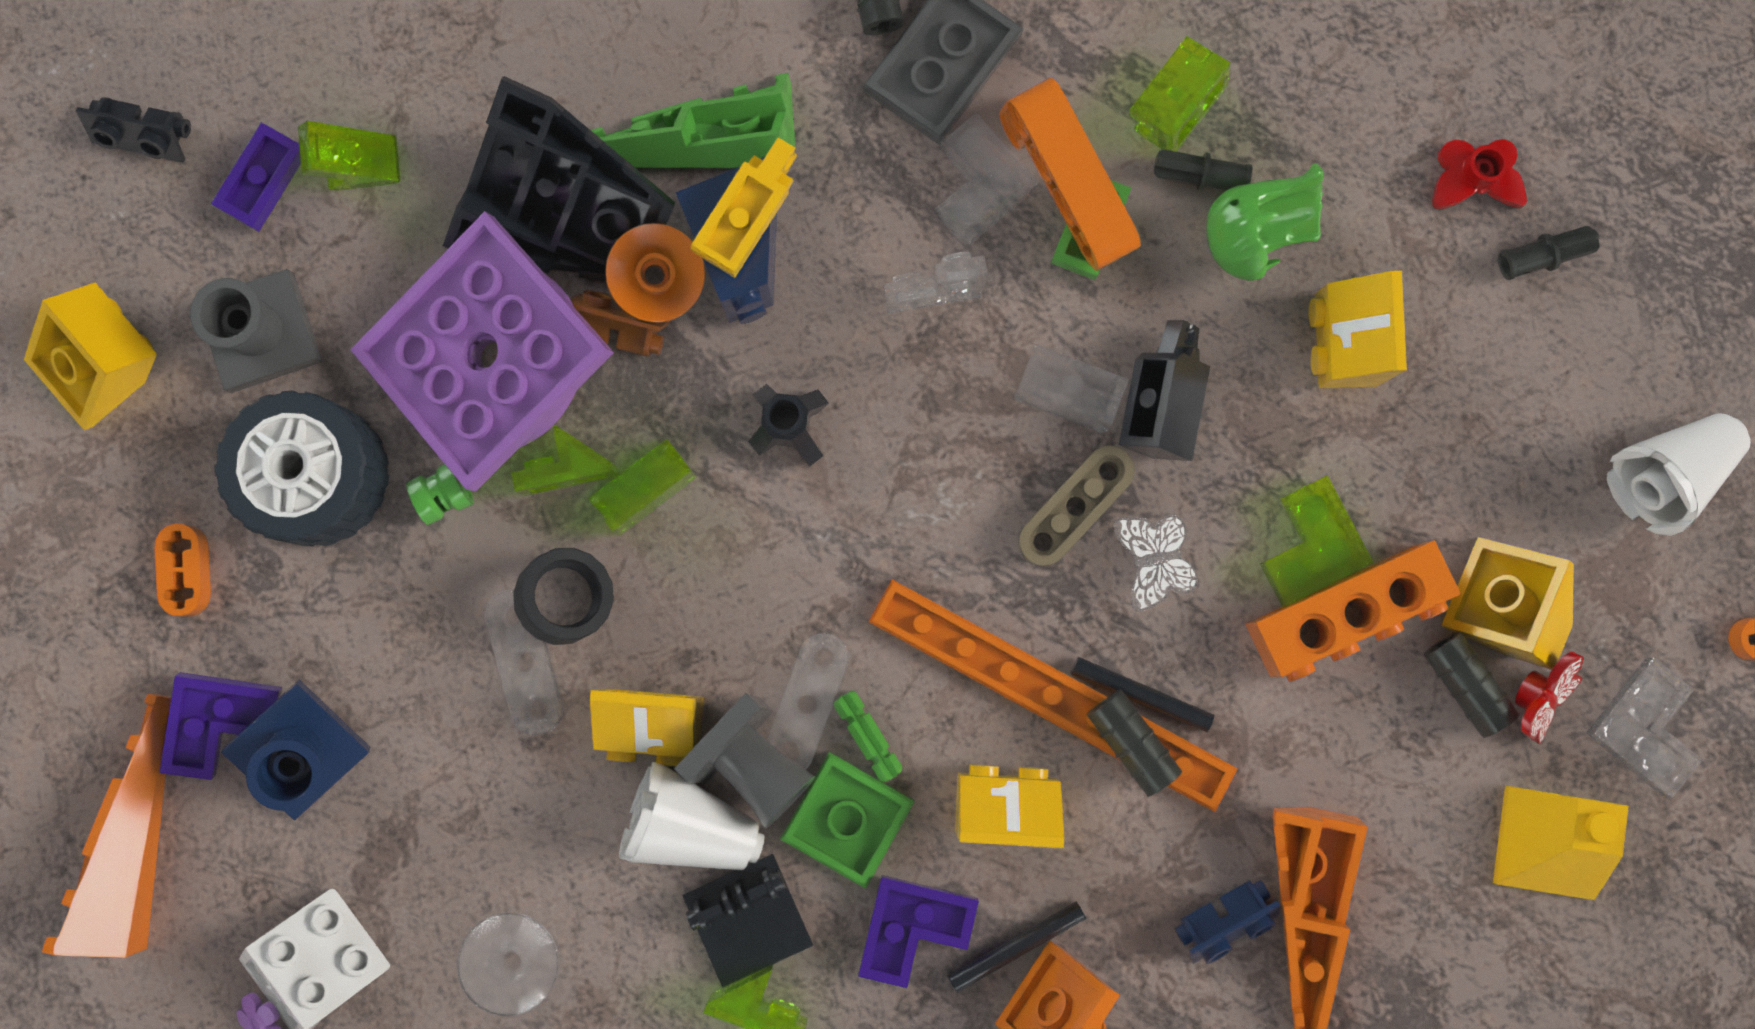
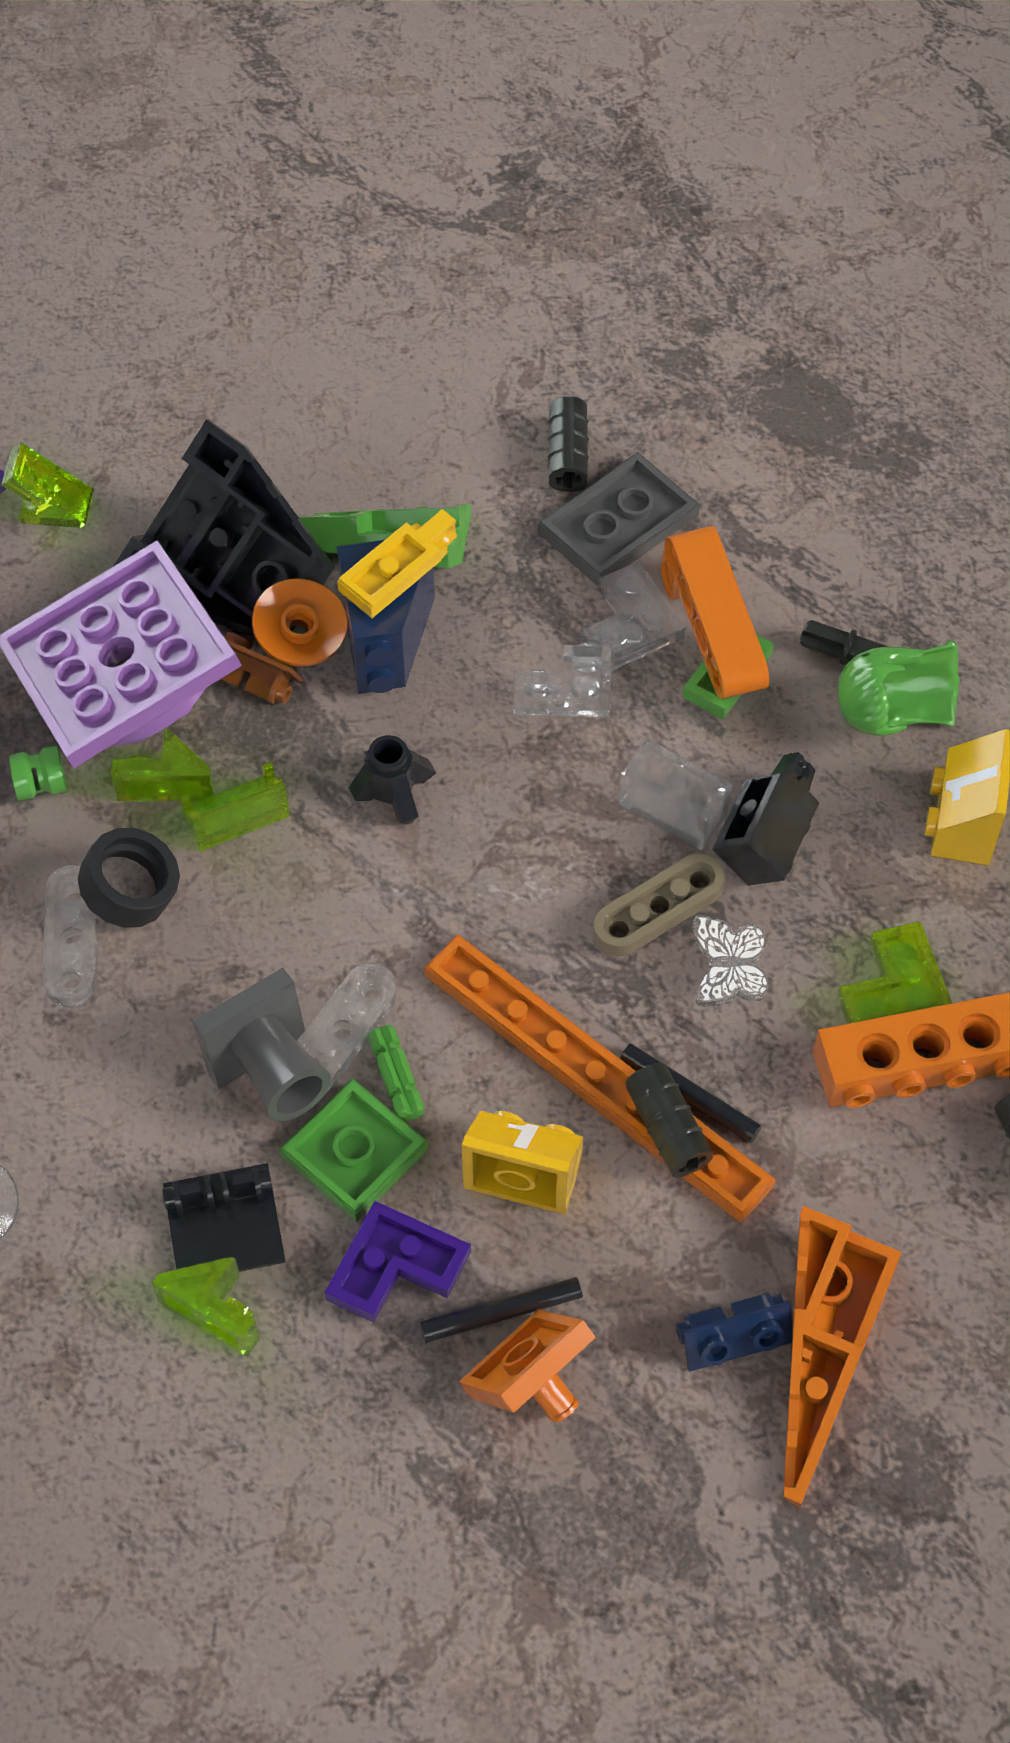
camera: 15 degrees right, 25 degrees down
yellow slope [590,688,704,766] -> none
white cone [619,762,765,870] -> none
clear neon green hinge [1129,36,1231,152] -> none

